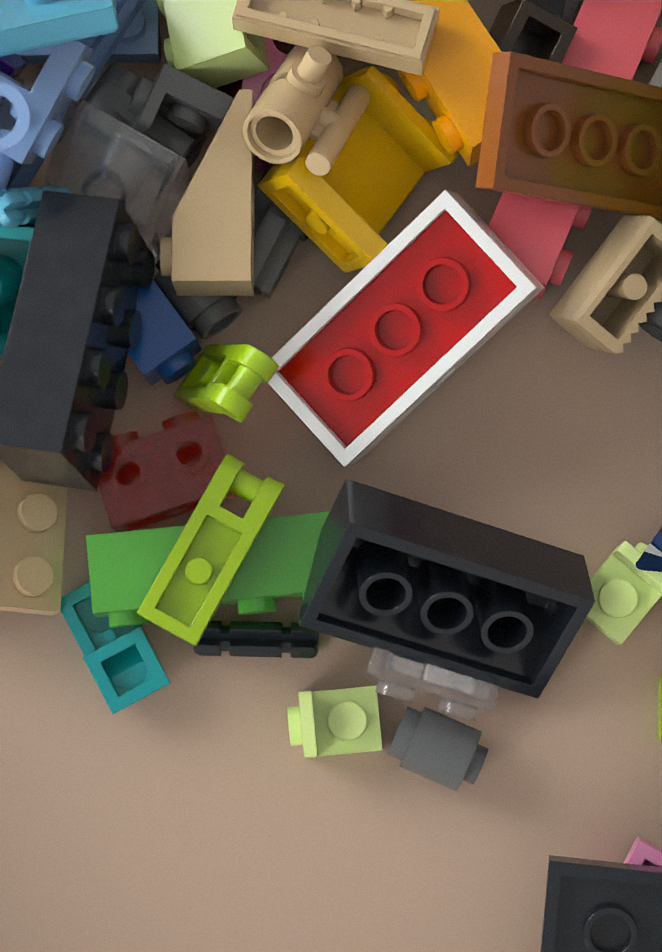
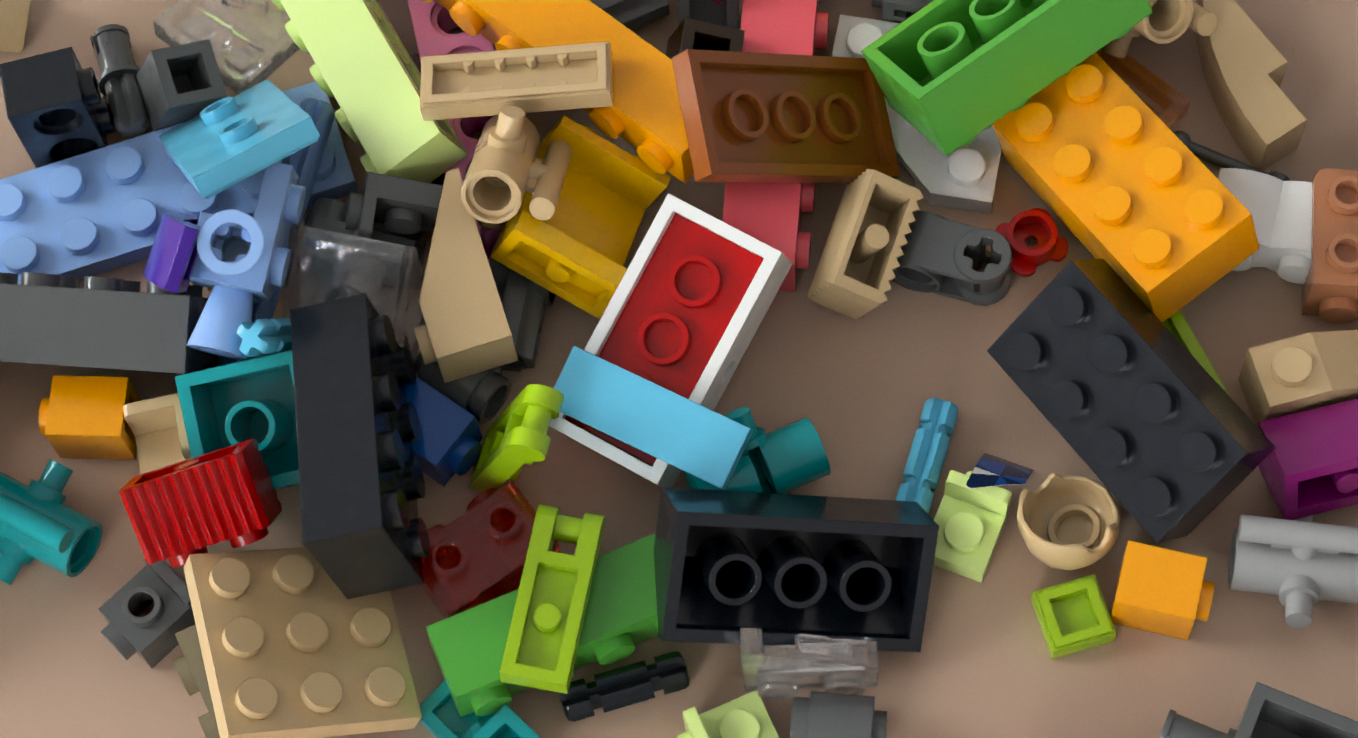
camera: 15 degrees left, 15 degrees down
none -> medium azure tile [554,346,754,490]
none -> teal pin [682,407,831,494]
none -> medium azure axle [895,398,958,514]

